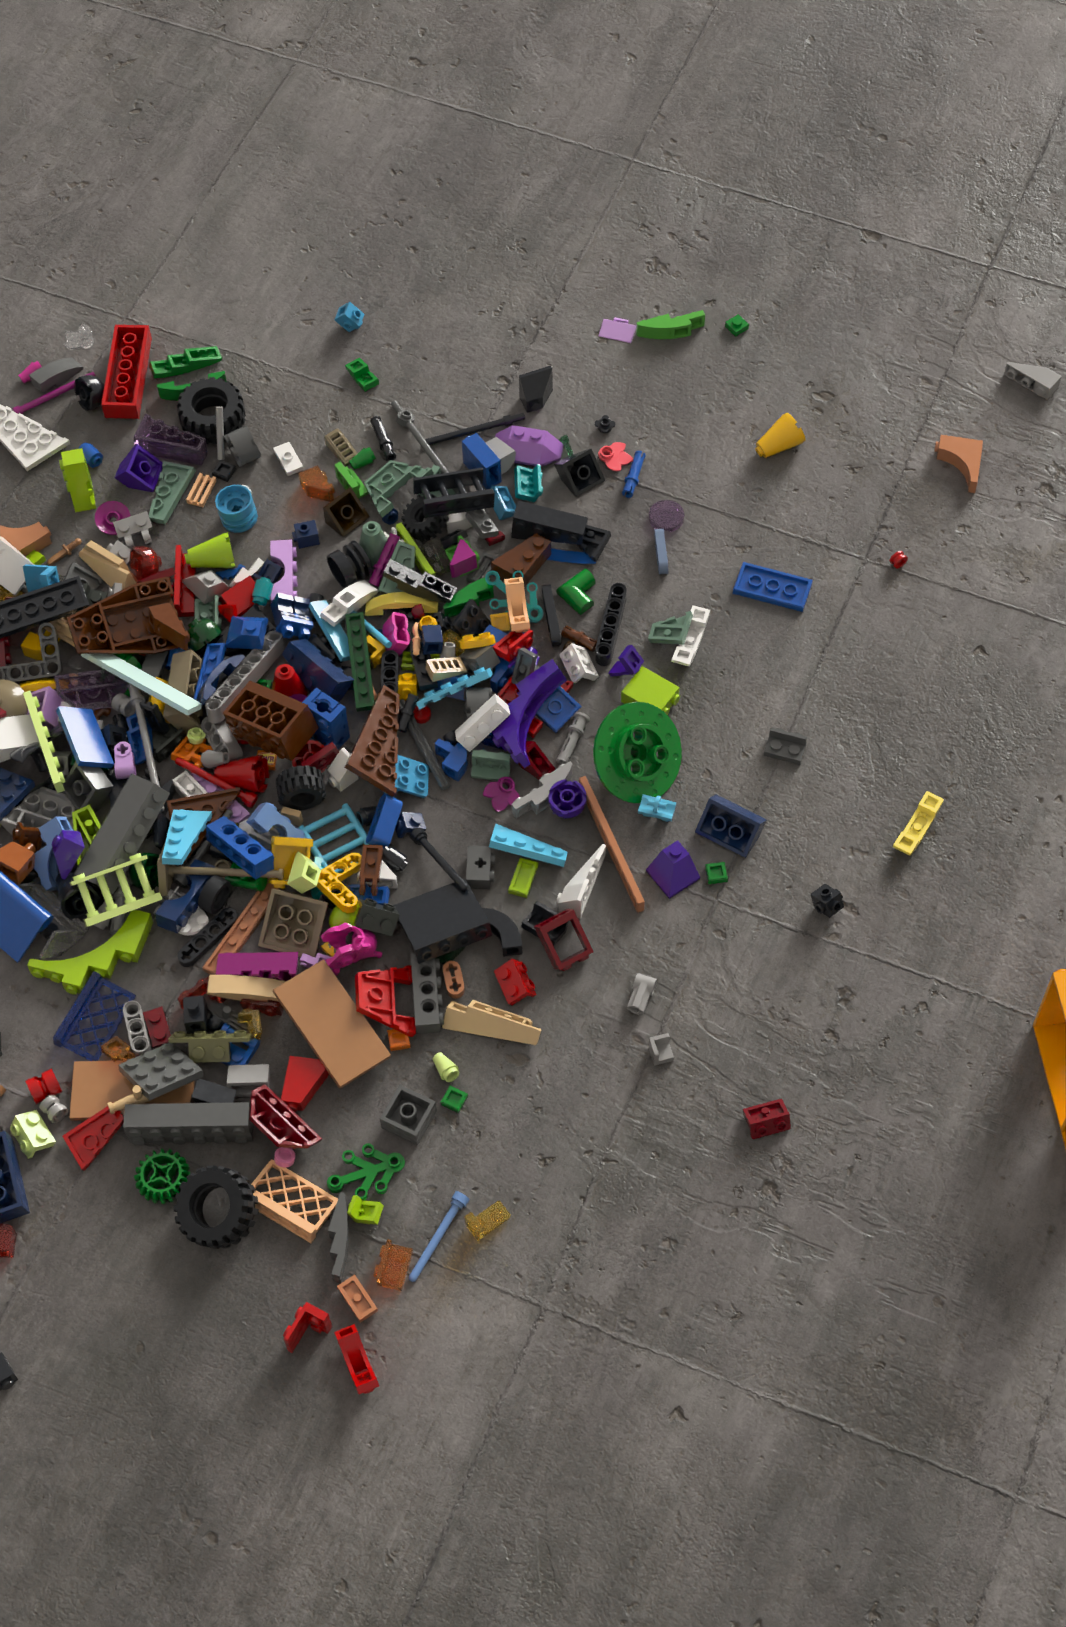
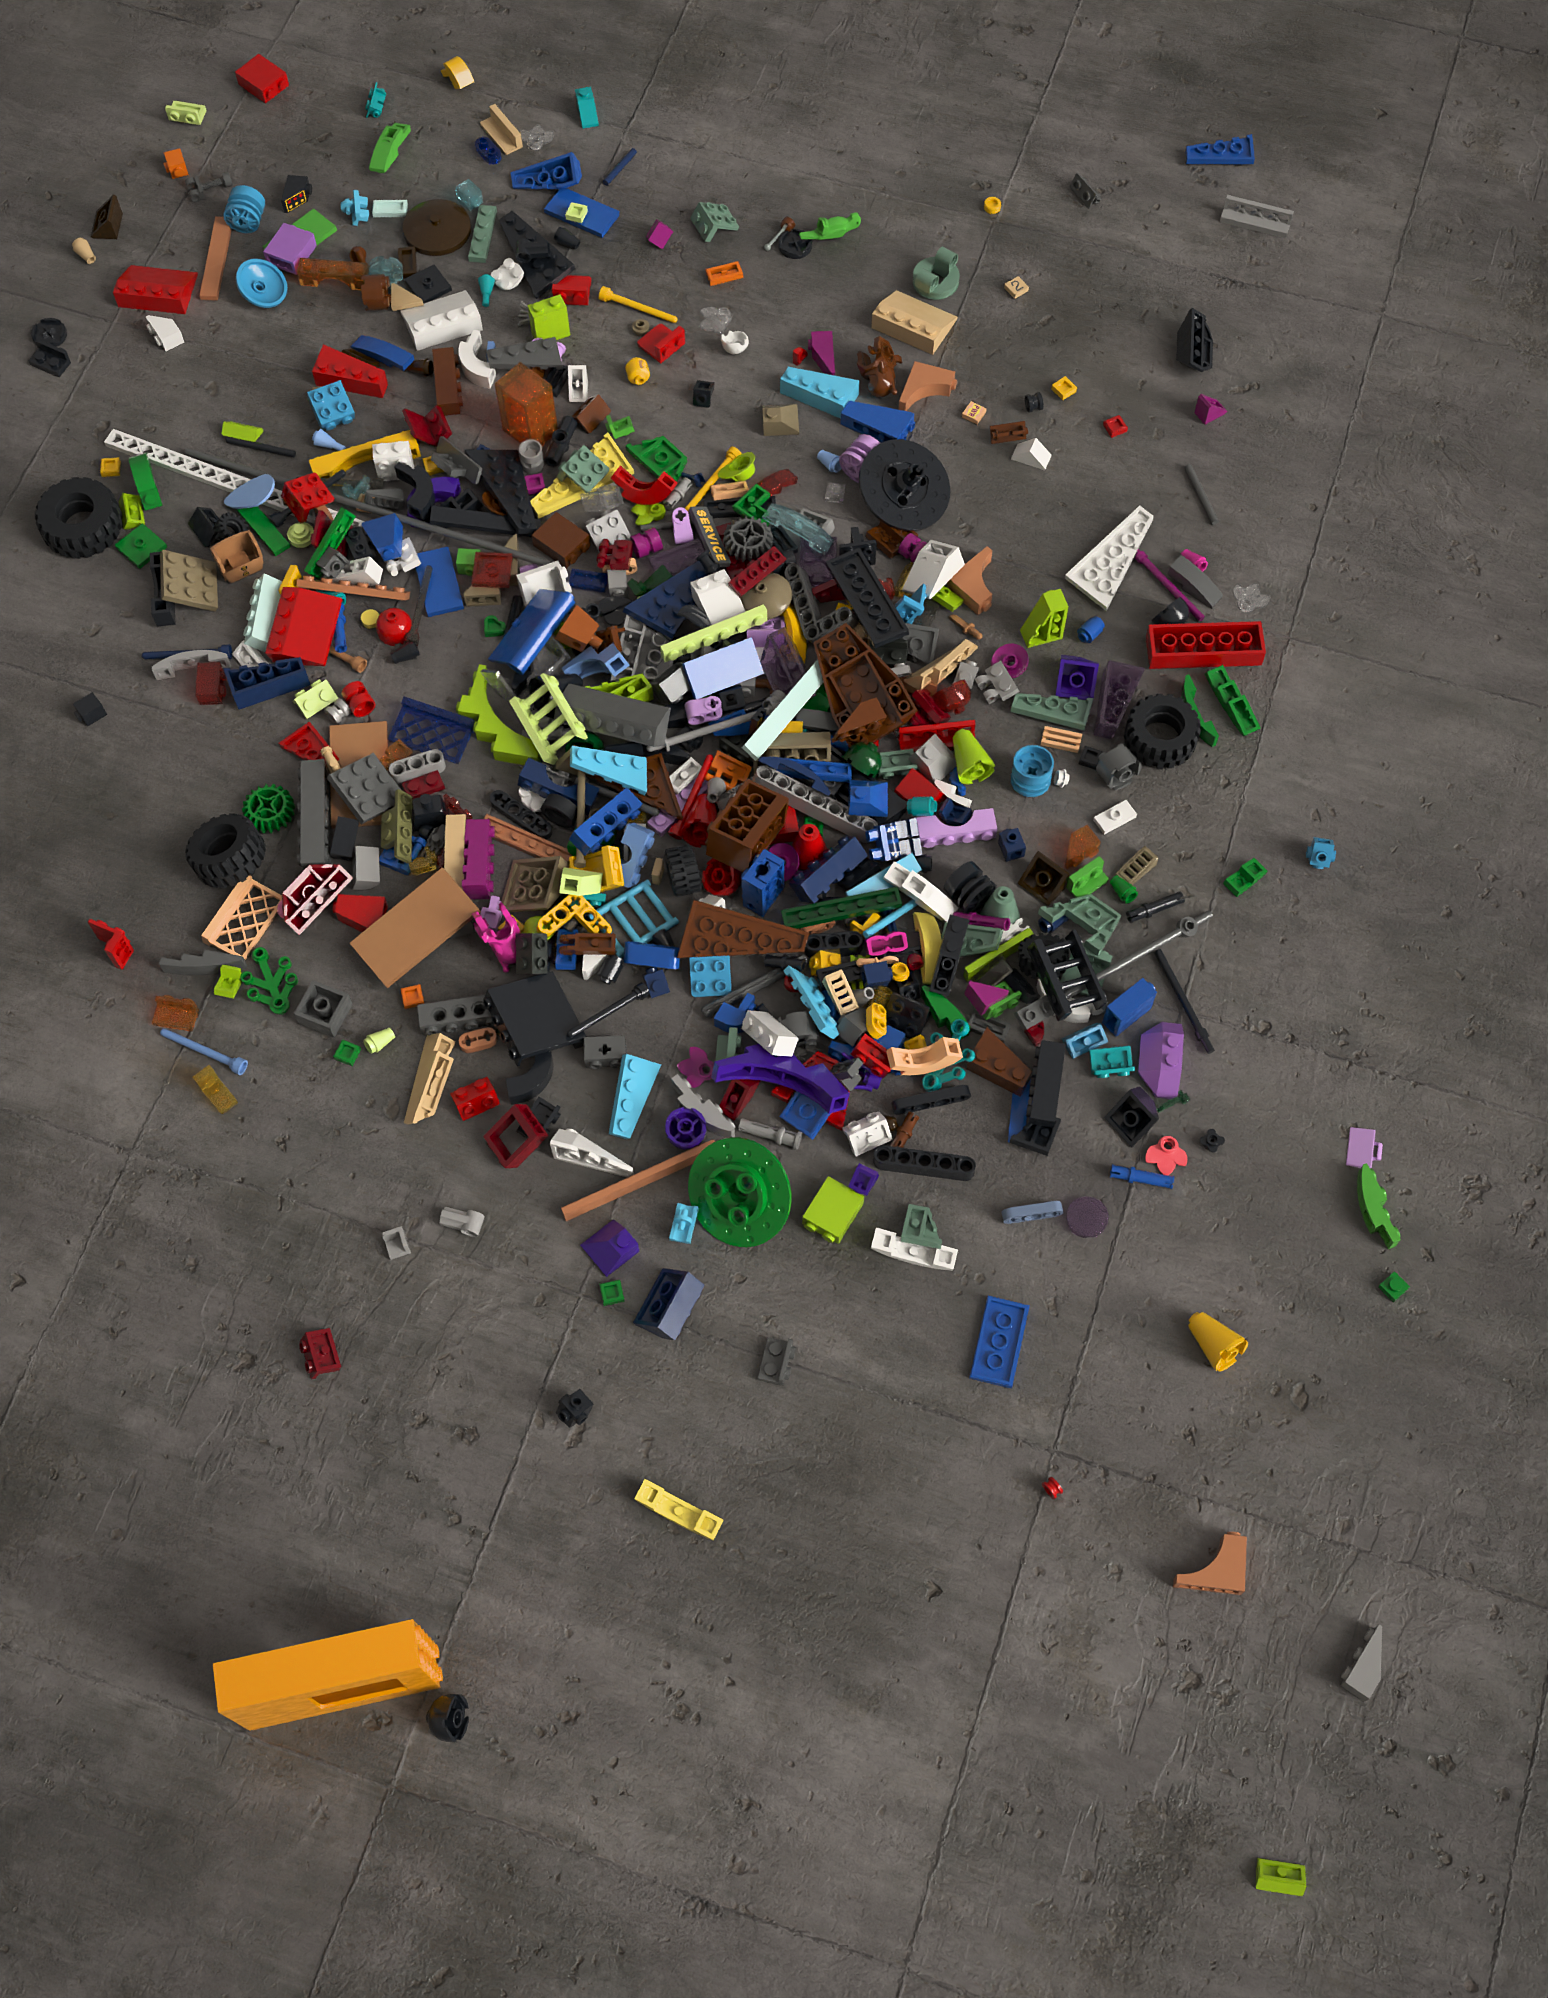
camera: 85 degrees right, 5 degrees up
dark purple slope [51,830,85,880] -> none
yellowish green plate [187,727,206,744] -> none
light grey bar [216,407,225,460] -> none
red tile [218,604,238,622] -> none
dark red plate [301,742,339,770] -> none
red arch [334,1324,379,1394] -> none
nougat plate [337,1275,378,1323] -> none
red wing [355,965,416,1037] -> none
light grey brick [486,437,516,475] -> none
lime tile [508,858,539,898] -> none
black slope [519,365,553,413] -> none
green brick [556,569,595,615] -> none

